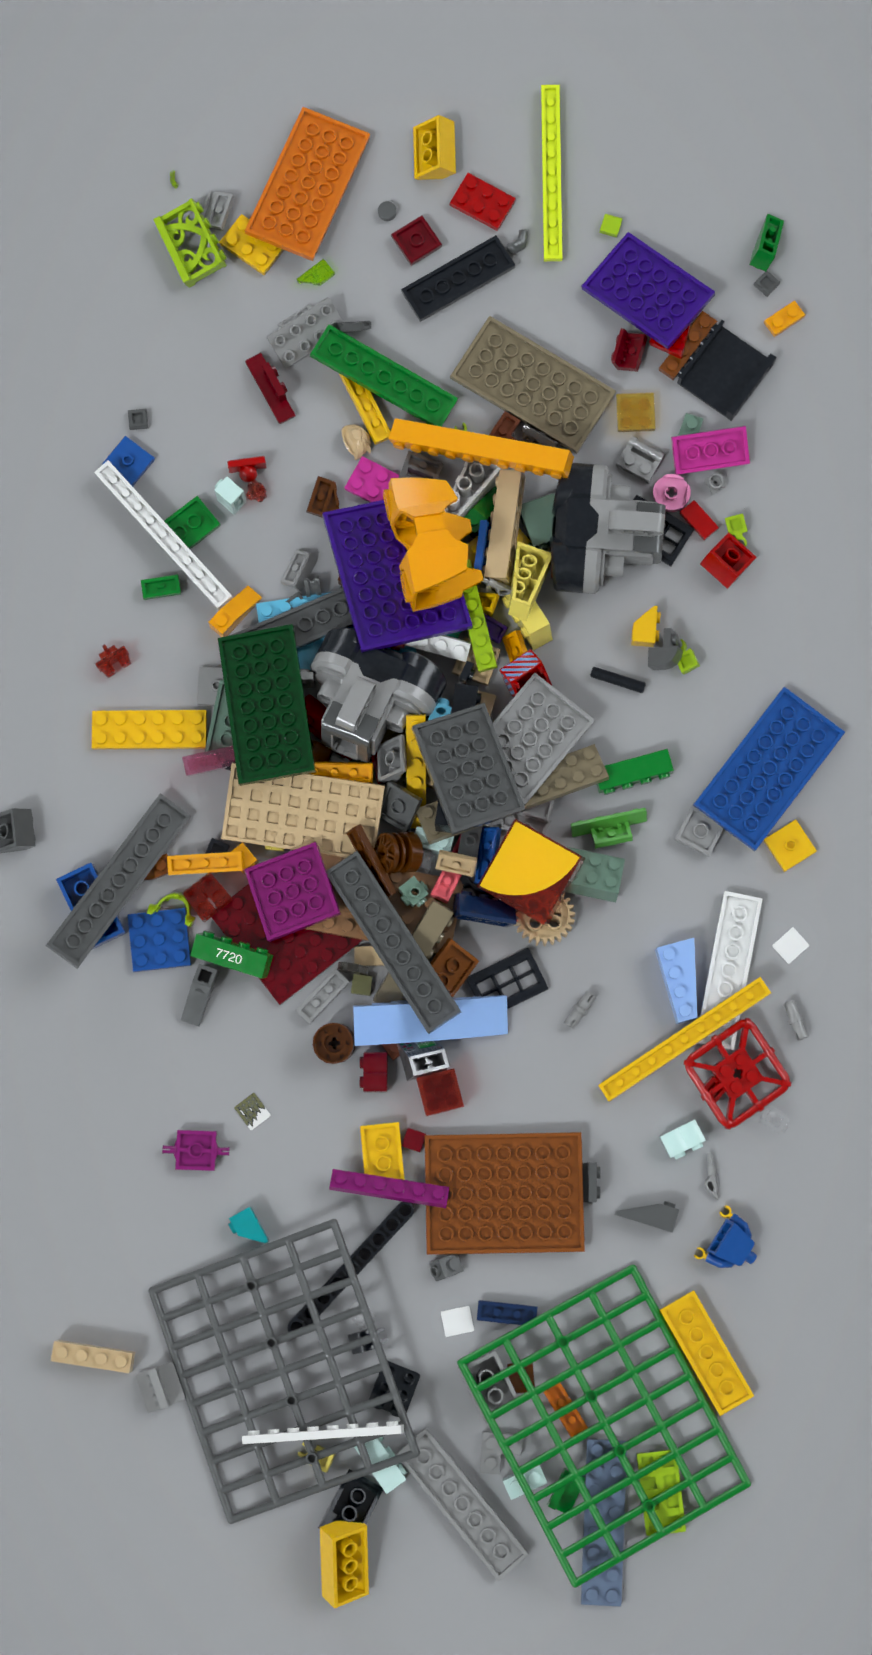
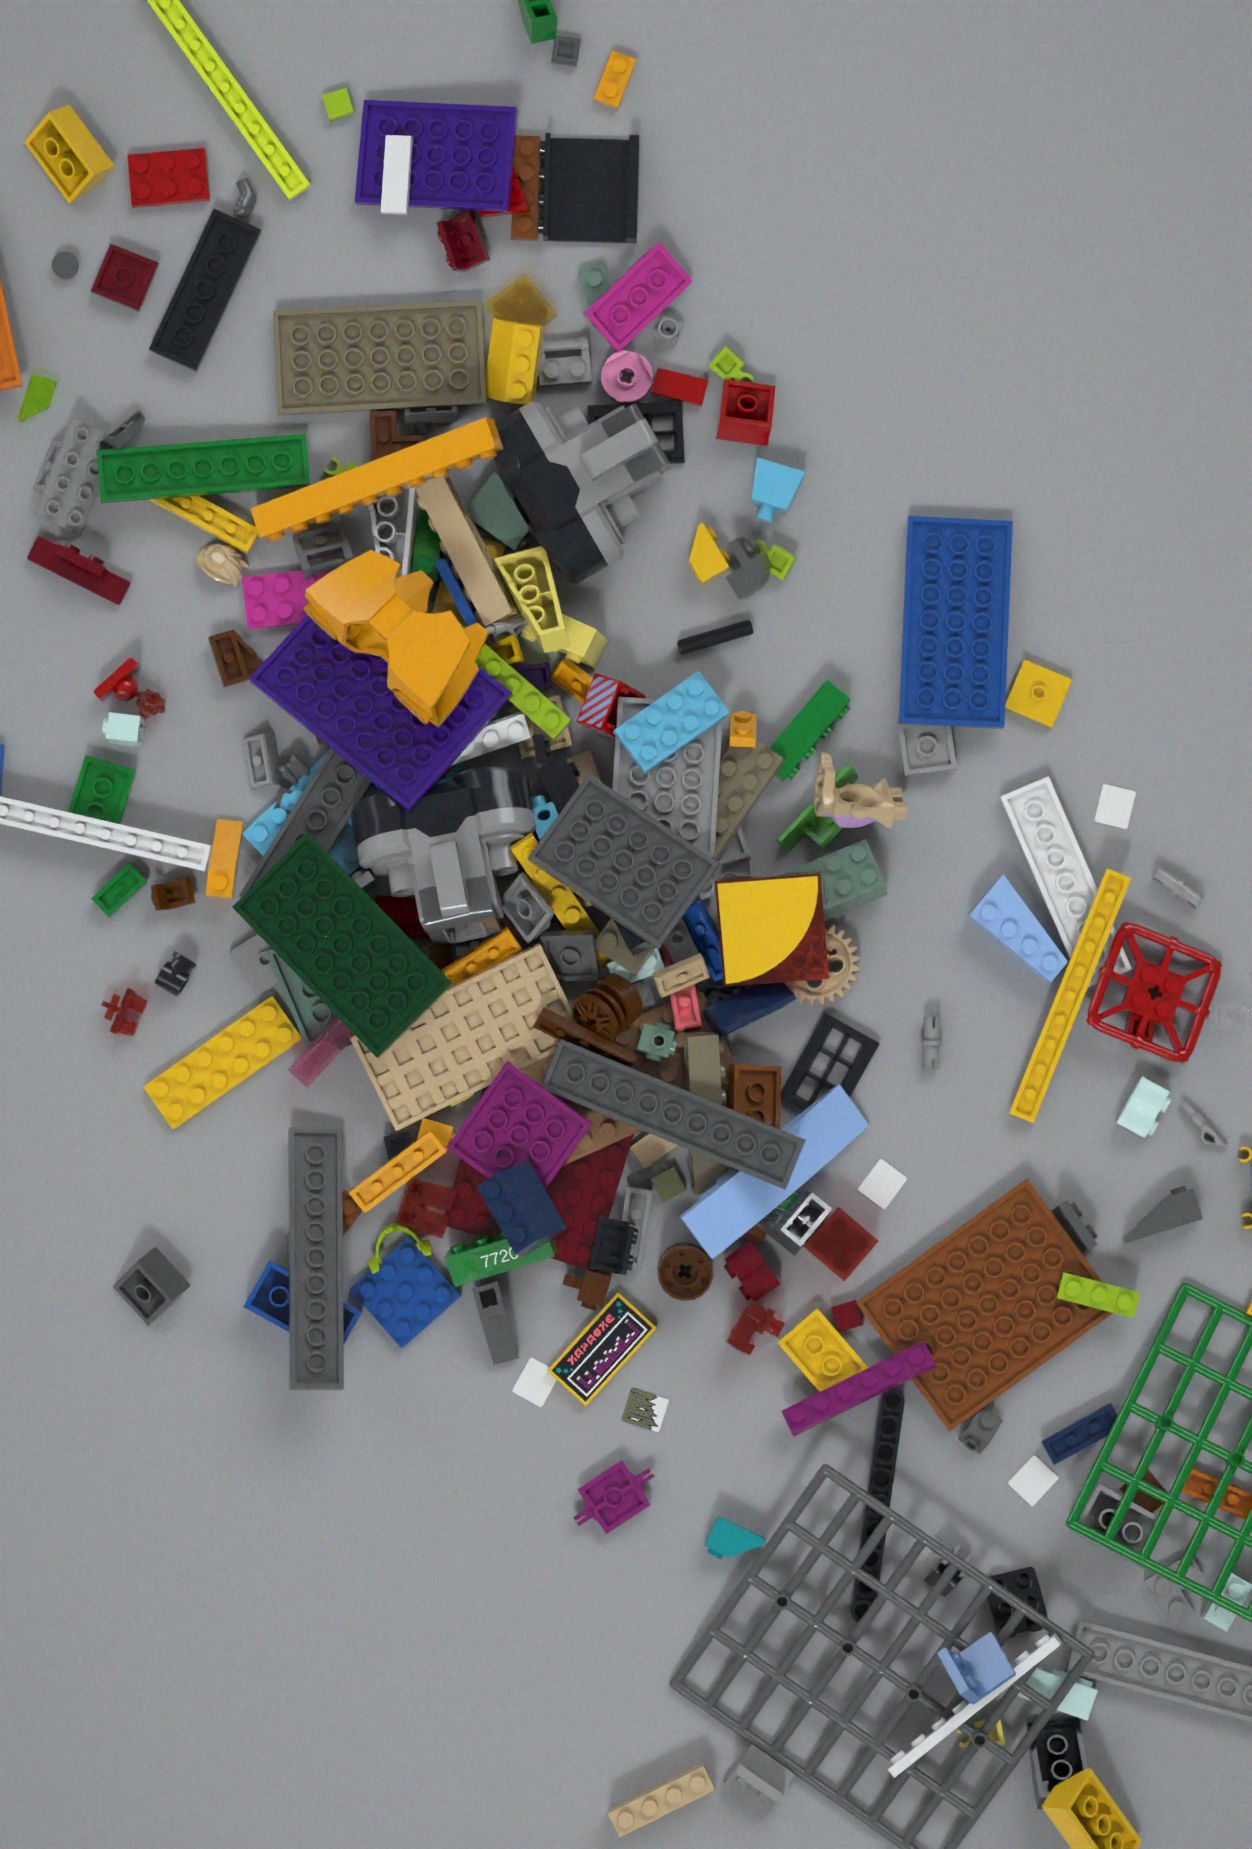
camera: 35 degrees left, 5 degrees up
none -> reddish brown bracket [151,878,195,911]
none -> black piece [154,951,197,997]
none -> white tile [381,135,413,215]
none -> dark blue slope [477,1161,568,1257]
none -> yellow slope [485,318,545,405]
none -> white sticker [512,1357,557,1407]
none -> tile [547,1293,657,1406]
none -> reddish brown brick [563,1269,612,1311]
none -> black bracket [588,1216,638,1276]
none -> medium azure plate [613,671,730,774]
none -> clear red hips [725,1304,785,1356]
none -> light orange plate [729,711,756,748]
none -> medium azure torso [751,457,805,524]
none -> tan hips [814,753,908,829]
none -> white sticker [858,1159,907,1209]
none -> medium blue bracket [937,1632,1016,1705]
none -> lime plate [1056,1272,1141,1318]

